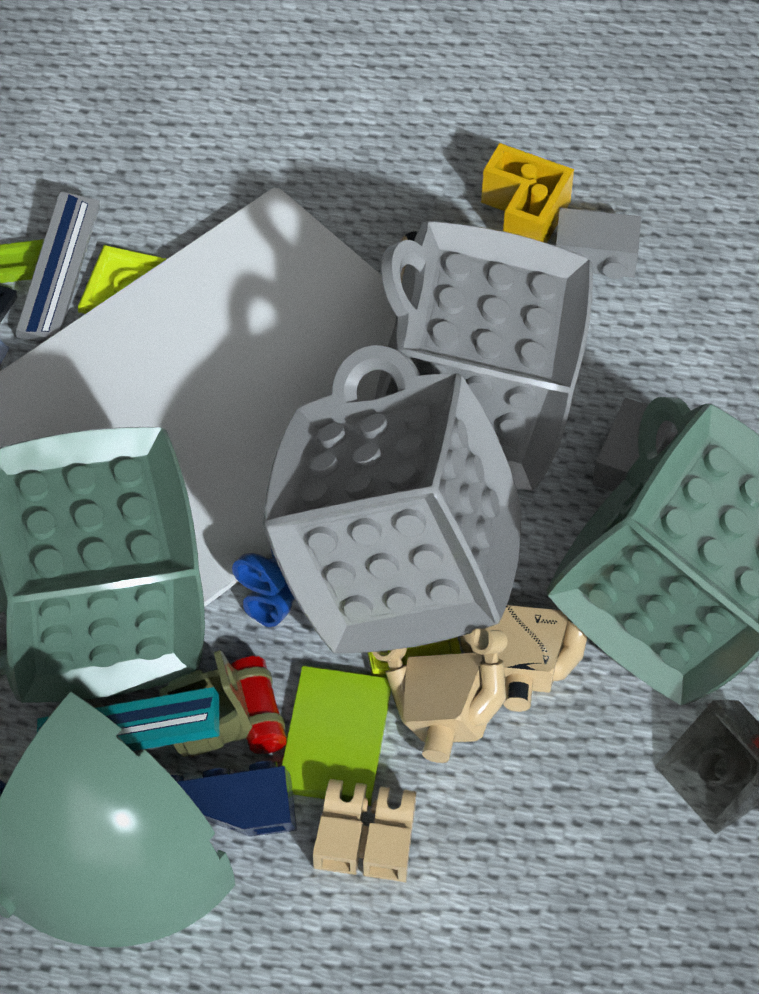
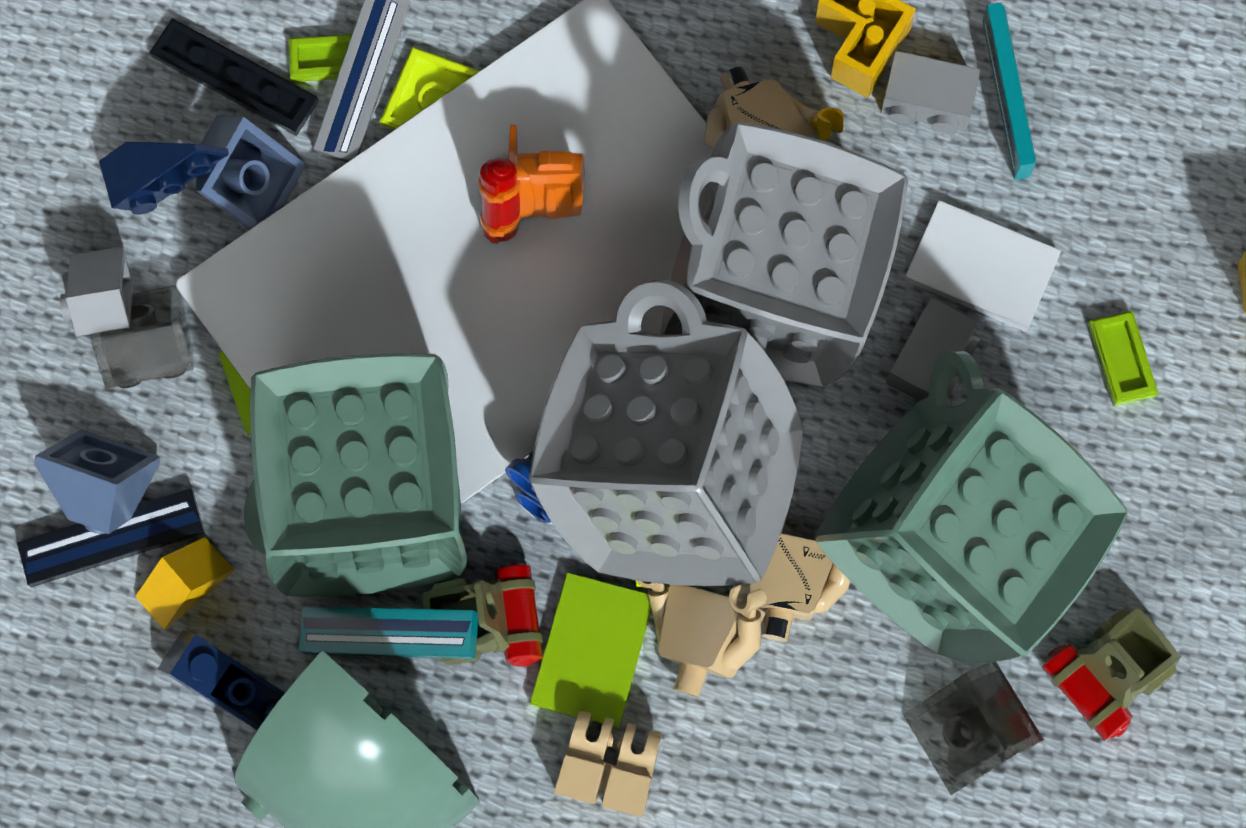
camera: 10 degrees right, 20 degrees up
dark blue slope [171,761,297,837] -> none
none -> orange piece [478,125,585,244]
none -> white tile [904,200,1061,332]
none -> teal tile [982,2,1036,180]

